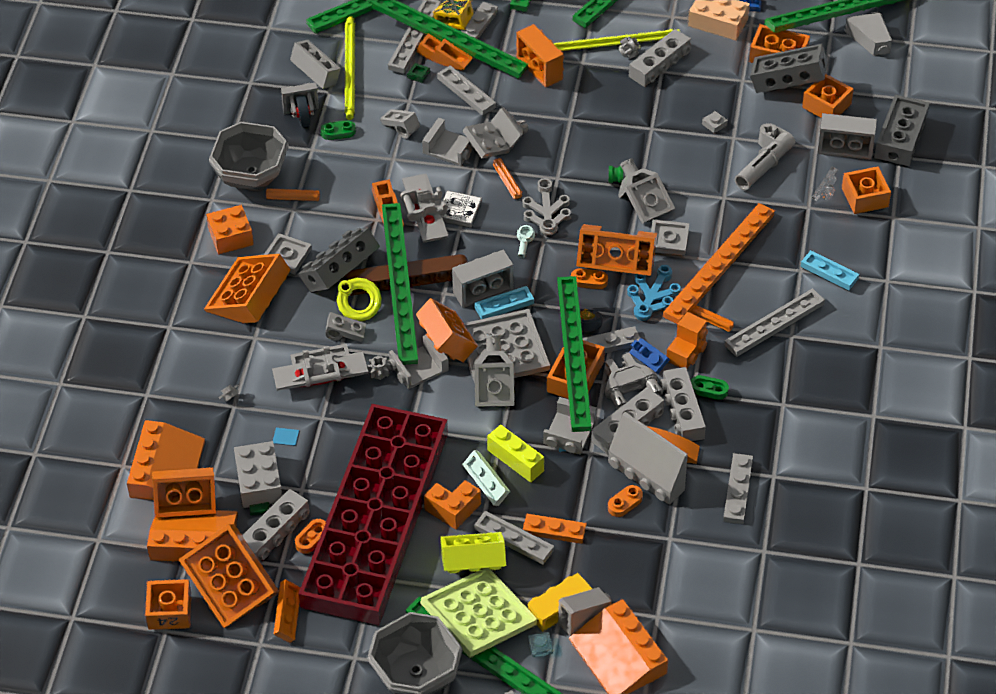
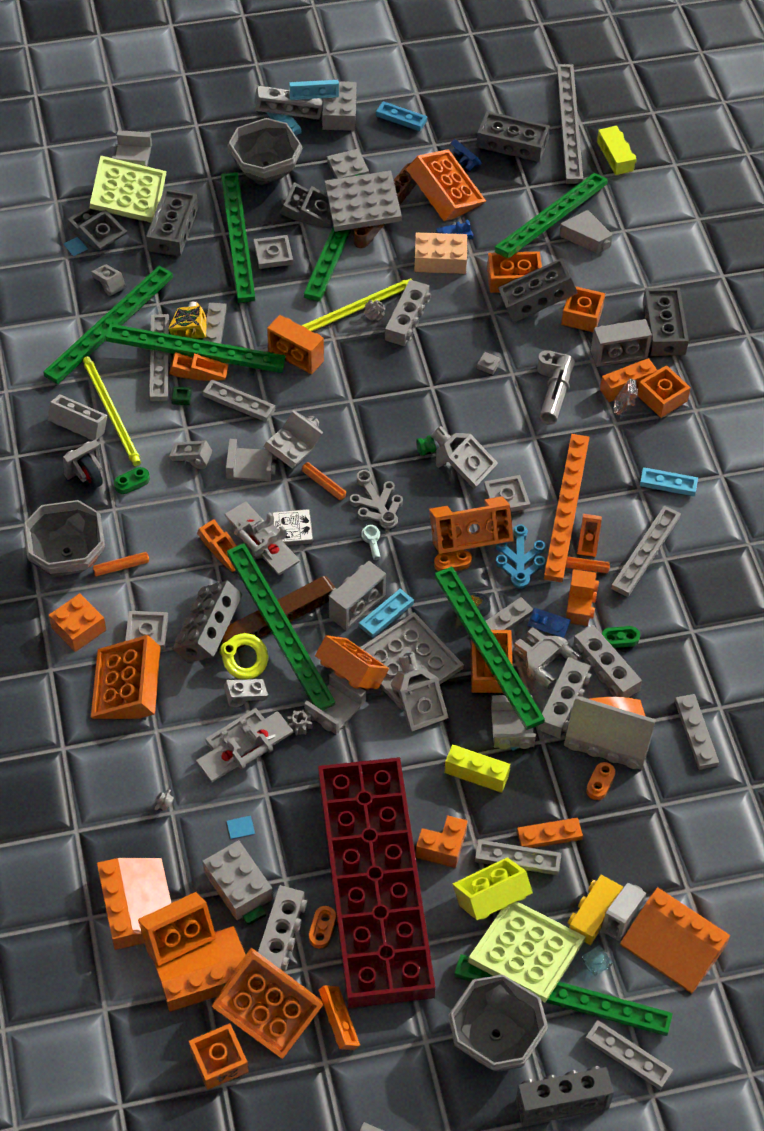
camera: 25 degrees left, 5 degrees up
light aqua plate [462,450,510,506] -> none
none -> orange slope [577,514,602,557]
none -> orange brick [600,358,658,402]

